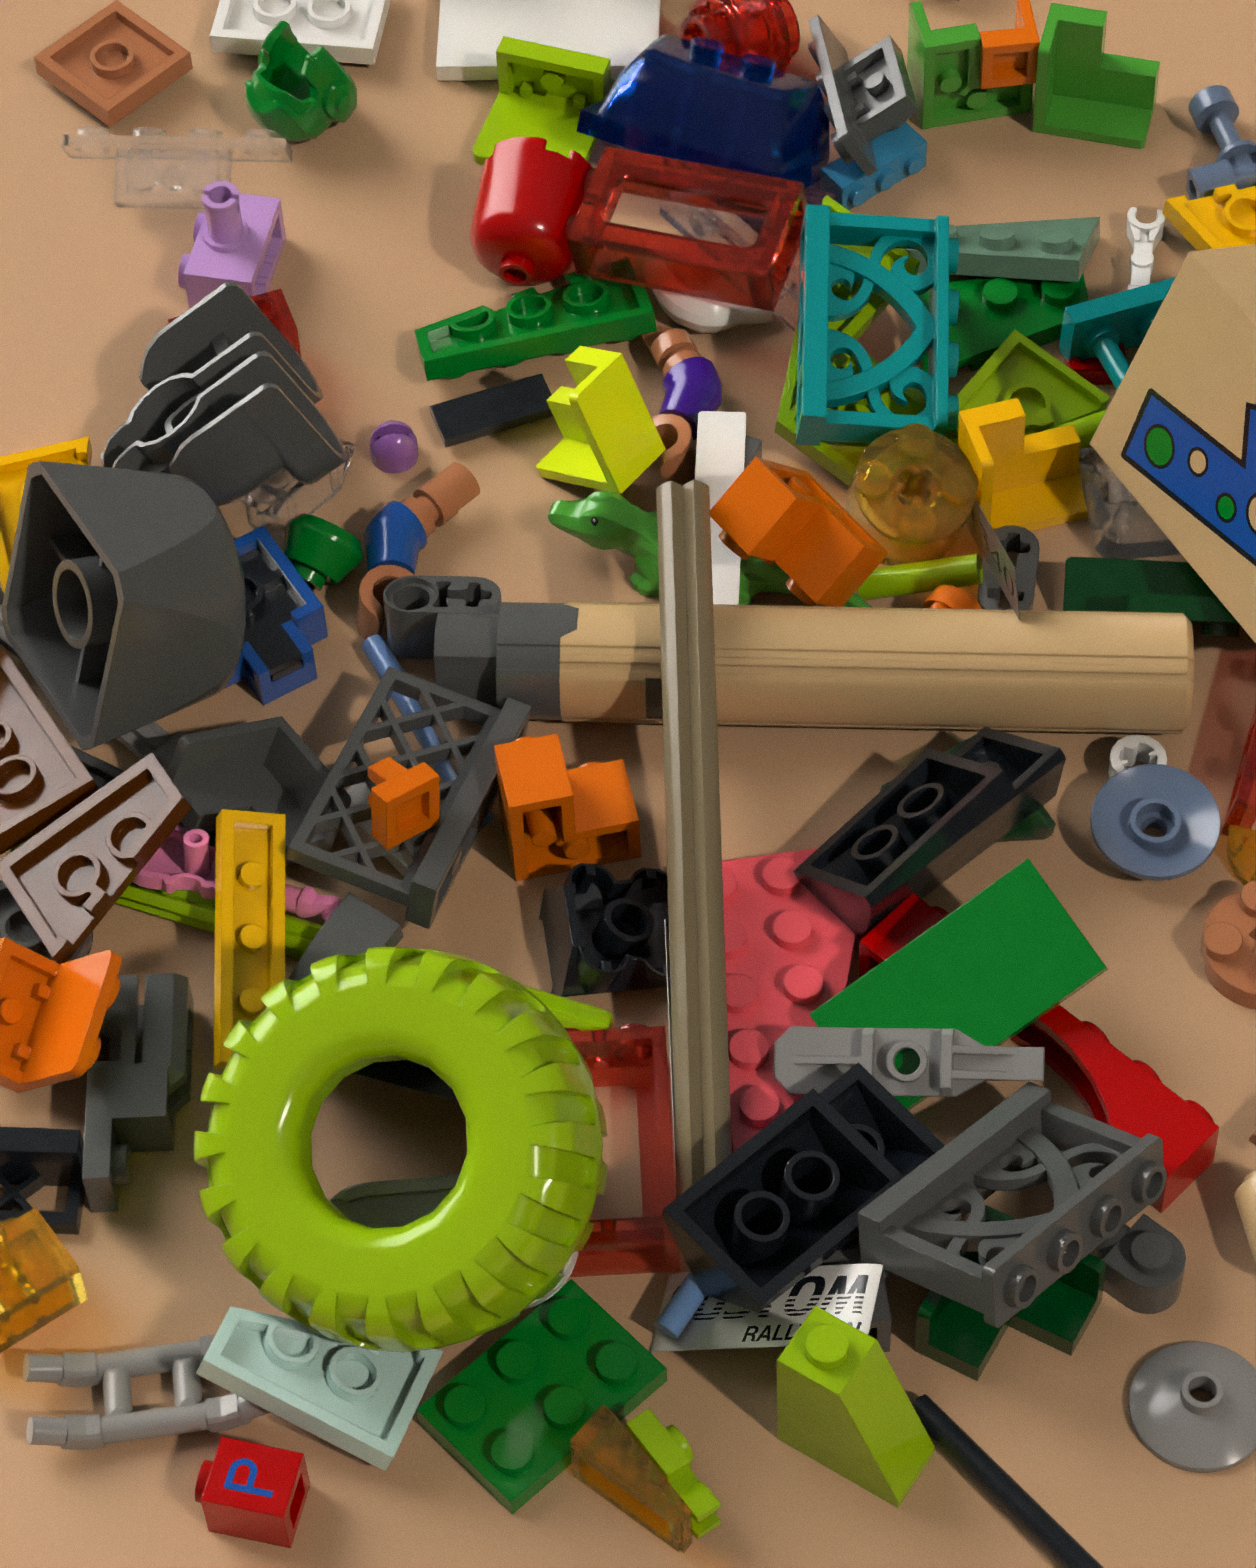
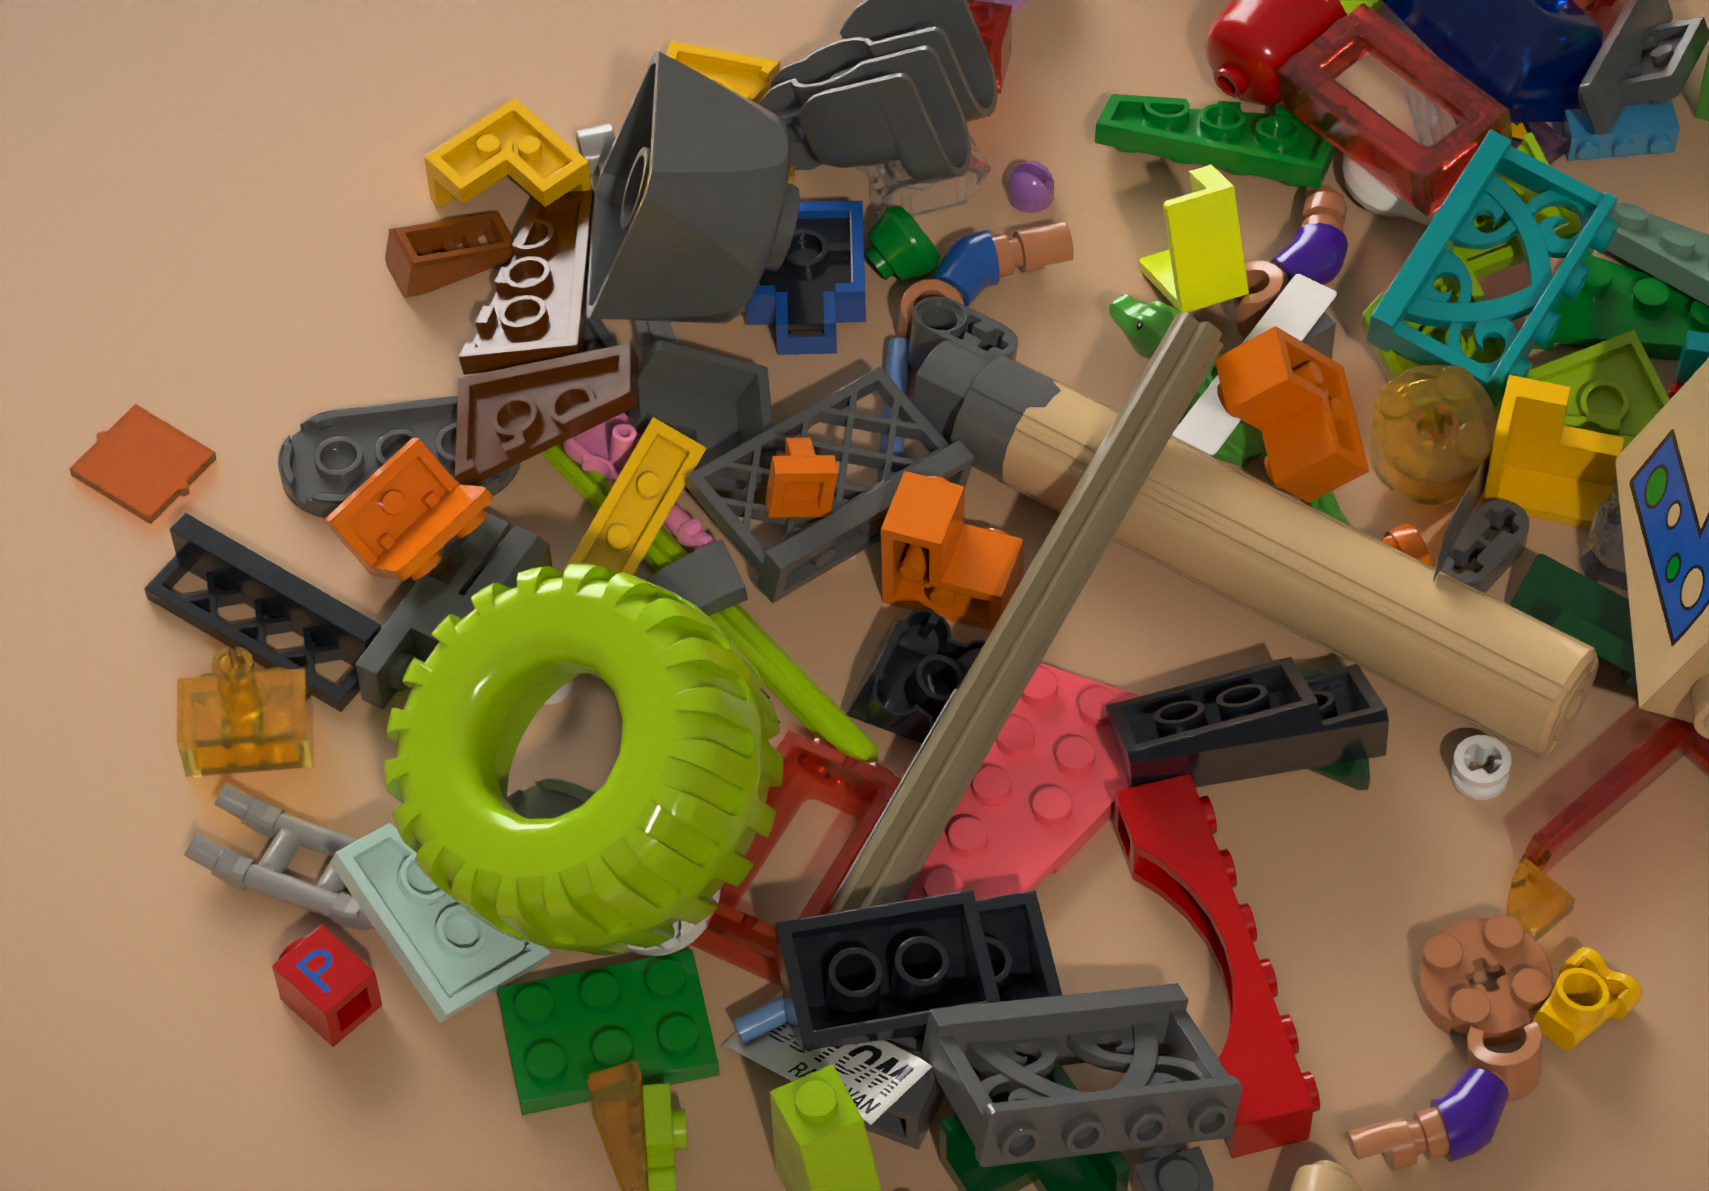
camera: 30 degrees right, 0 degrees up
black piece [430,373,553,447] -> none
light grey piece [773,1026,1045,1097] -> none
green tile [810,858,1108,1111] -> none
lime piece [857,553,983,601] -> none
sand blue dish [1090,764,1221,881] -> none

